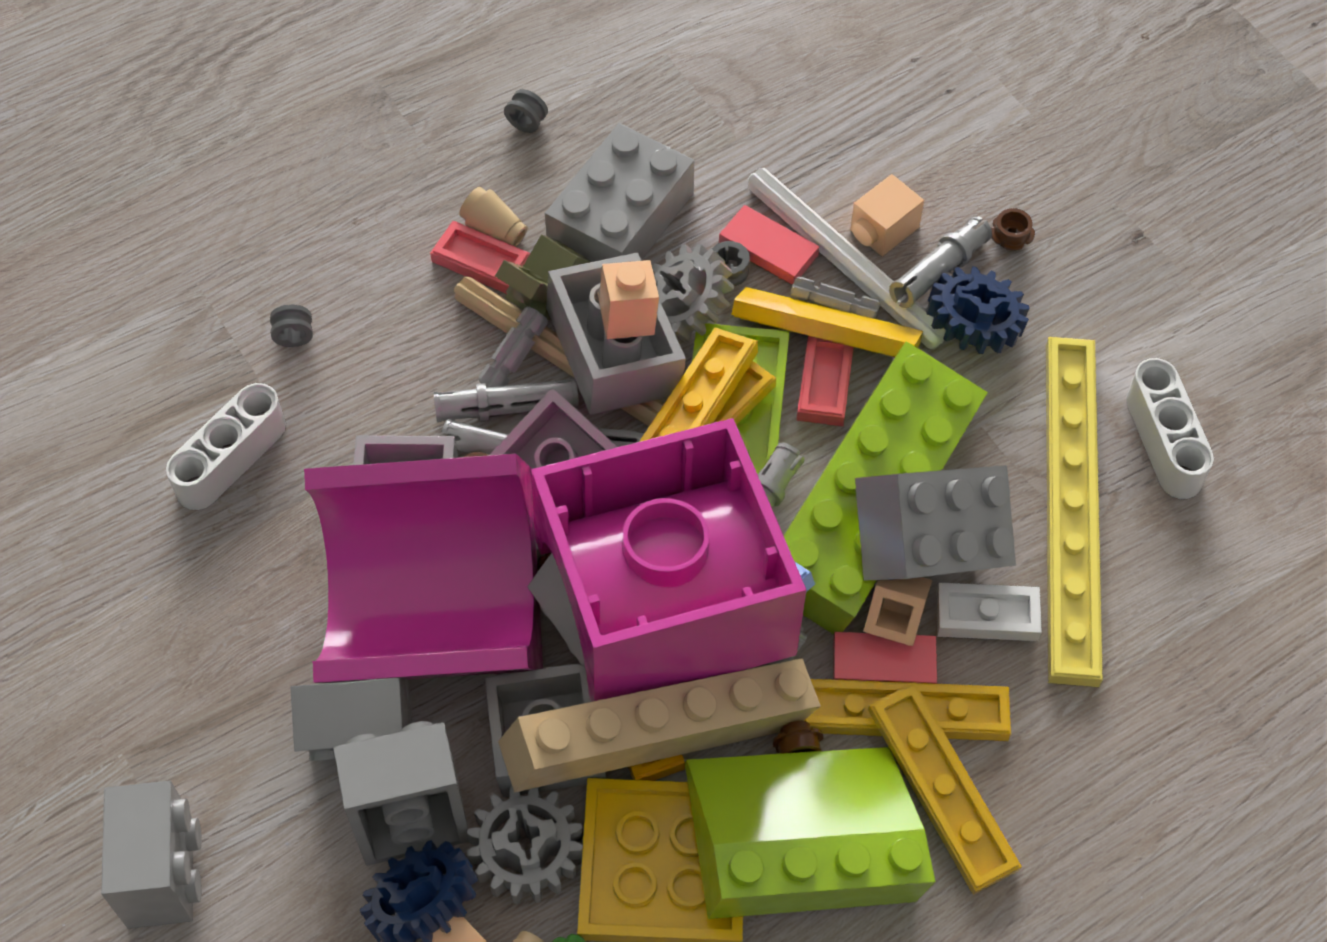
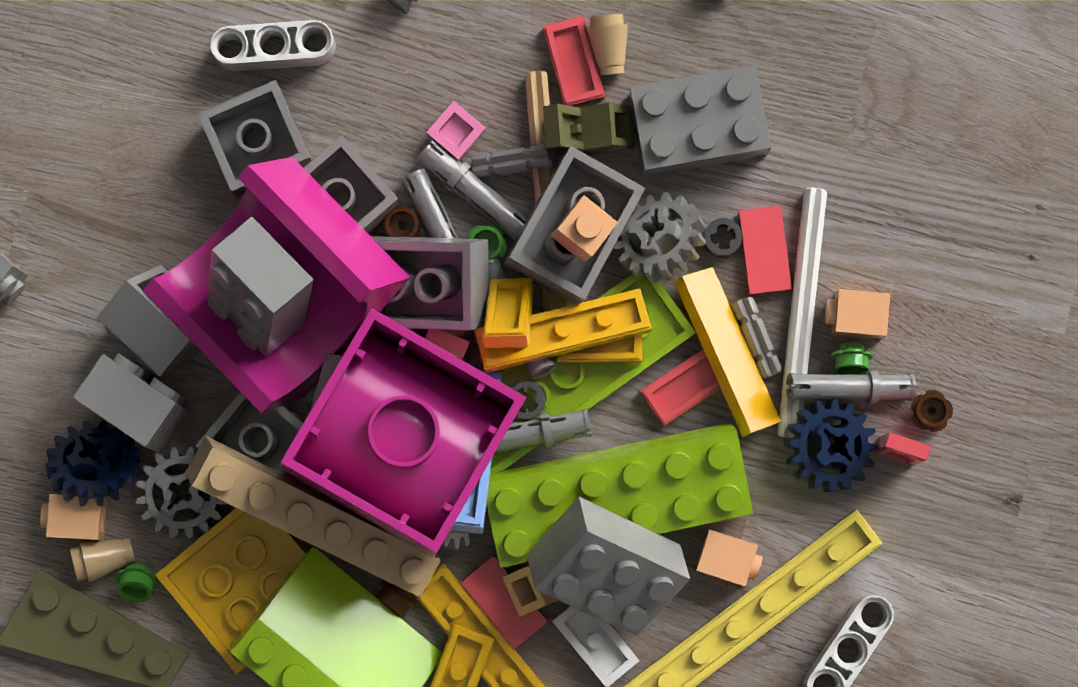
camera: 45 degrees right, 25 degrees up
none -> light grey brick [197,80,312,199]
none -> light grey brick [207,217,313,357]
none -> bright pink plate [426,101,486,161]
none -> yellow tile [483,278,534,348]
none -> light nougat brick [694,529,763,587]
none -> bright green plate [831,342,873,375]
none -> coral tile [875,432,931,466]

